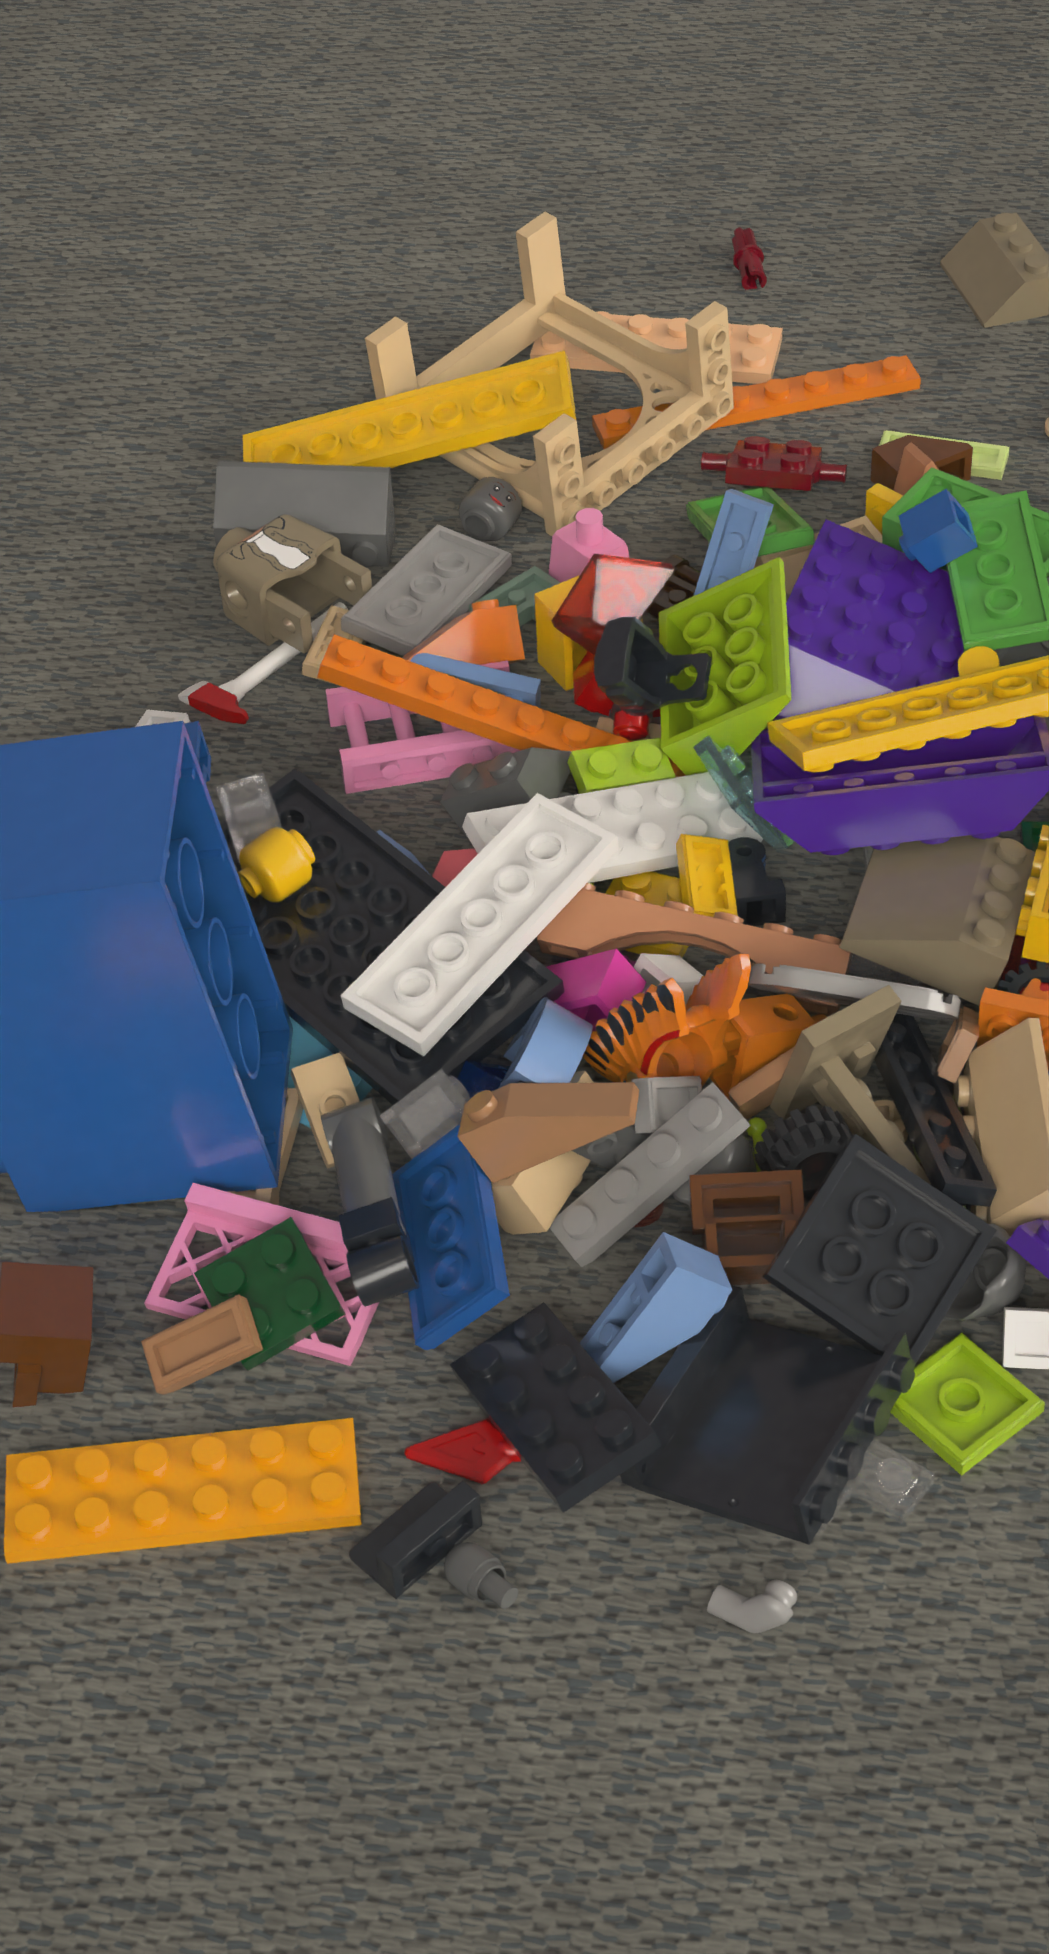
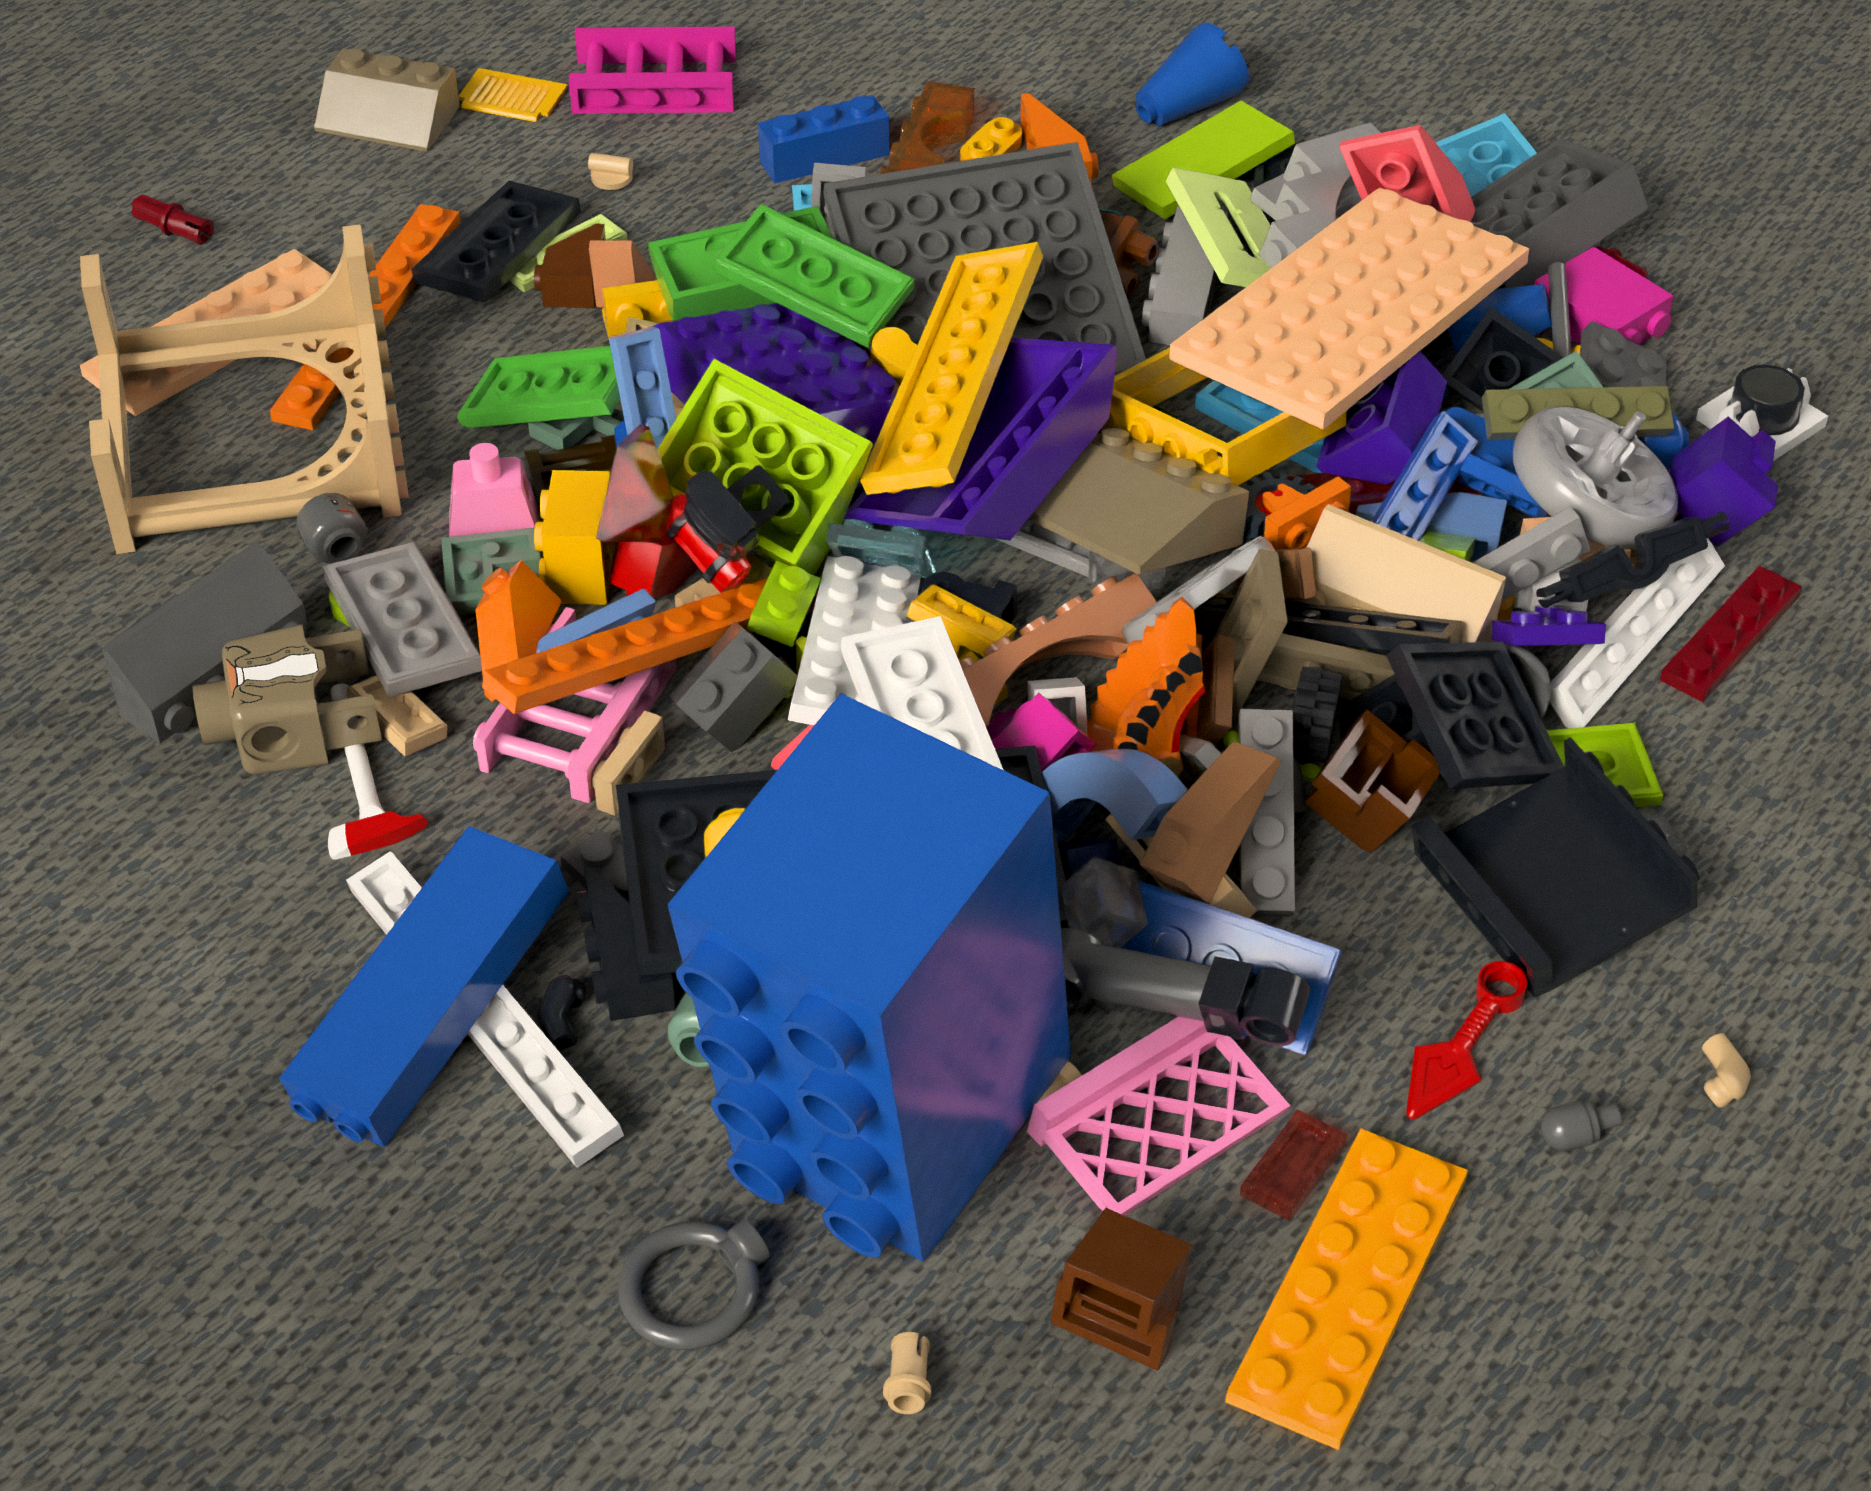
camera: 60 degrees left, 0 degrees up
medium nougat tile [141,1295,263,1395] -> none
dark green plate [194,1217,346,1371] -> none
clear brick [215,772,282,862] -> none
yellow plate [243,350,576,468] -> none
black panel [349,1481,482,1599] -> none
black plate [450,1302,662,1513] -> none
medium blue slope [579,1232,732,1383] -> none
dark red plate [701,436,847,491] -> none
light grey arm [707,1579,797,1633] -> none
blue brick [898,489,978,573] -> none
none -> black plate [411,181,581,302]
none -> tan plate [592,710,665,816]
none -> clear red tile [1240,1109,1347,1222]
none -> tan arm [1702,1033,1751,1108]

